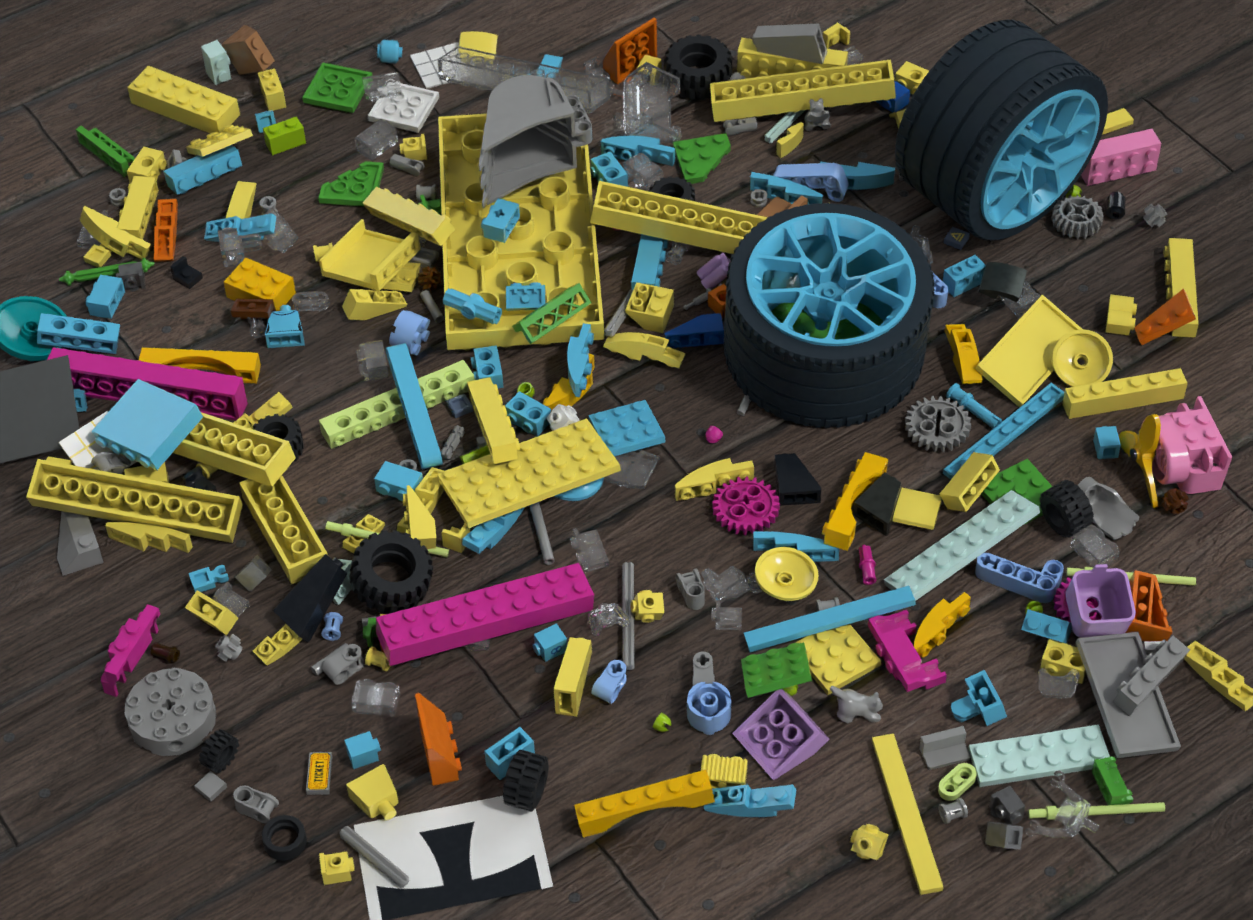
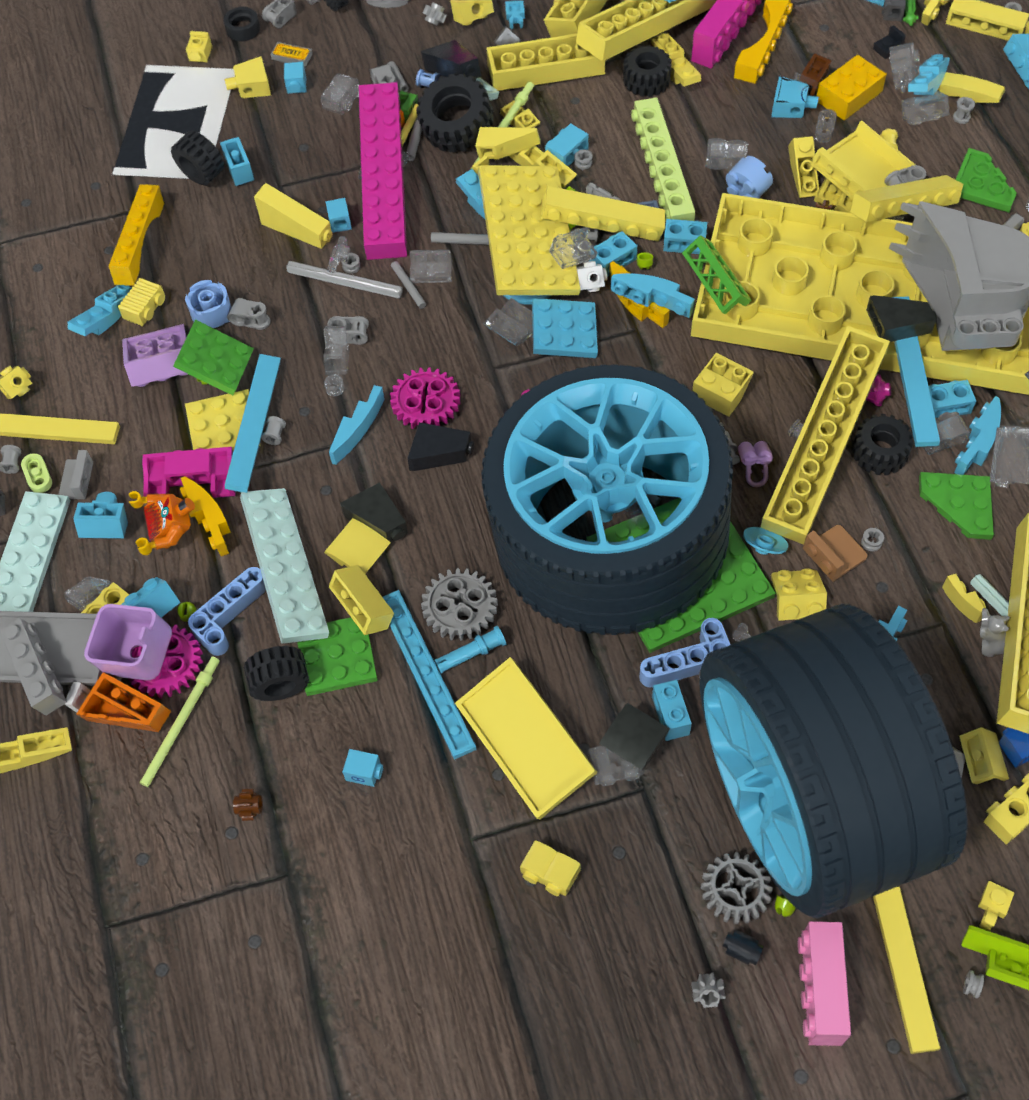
camera: 110 degrees right, 10 degrees up
orange slope [154,199,178,262] -> none
clear bracket [214,582,250,617] -> none
light yellow slope [253,624,302,665] -> none
light grey axle [340,826,409,888] -> none
medium azure beam [386,343,443,470] -> none
orange slope [415,693,462,786] -> none
medium azure piece [443,288,502,324] -> none
medium azure brick [481,198,520,243] -> none
medium azure bracket [506,283,546,311] -> none
light blue piece [591,660,627,704] -> none
light yellow slope [603,332,685,368] -> none
light grey axle [604,289,633,337] -> none
medium azure brick [631,234,669,290] -> none
light yellow brick [631,590,664,623] -> none
lime hinge [652,713,671,732] -> none
light yellow slope [675,458,754,501] -> none
clear bracket [711,600,742,630] -> none
light grey bar [723,117,757,136] -> none
medium azure slope [750,172,823,205] -> none
light yellow dish [755,547,818,601] -> none
light blue beam [773,163,849,202] -> none
yellow arch [822,452,888,551] -> none
light grey animal [830,686,883,723] -> none
dark pink axle [859,545,877,585] -> none
yellow slope [945,324,982,384] -> none
light yellow dish [1052,330,1113,387] -> none
light yellow brick [1063,368,1187,419] -> none
clear brick [1070,524,1120,568] -> none
light grey hair [1078,477,1139,539] -> none
bright pink brick [1119,396,1232,508] -> none
orange wing [1135,289,1196,345] -> none
light yellow brick [1163,238,1198,338] -> none
none -> torso [129,491,195,555]
none -> light grey bar [391,261,426,309]
none -> clear bracket [549,227,598,269]
none -> pearl dark grey slope [866,295,937,342]
none -> light grey piece [884,165,926,186]
none -> medium azure tile [892,296,940,447]

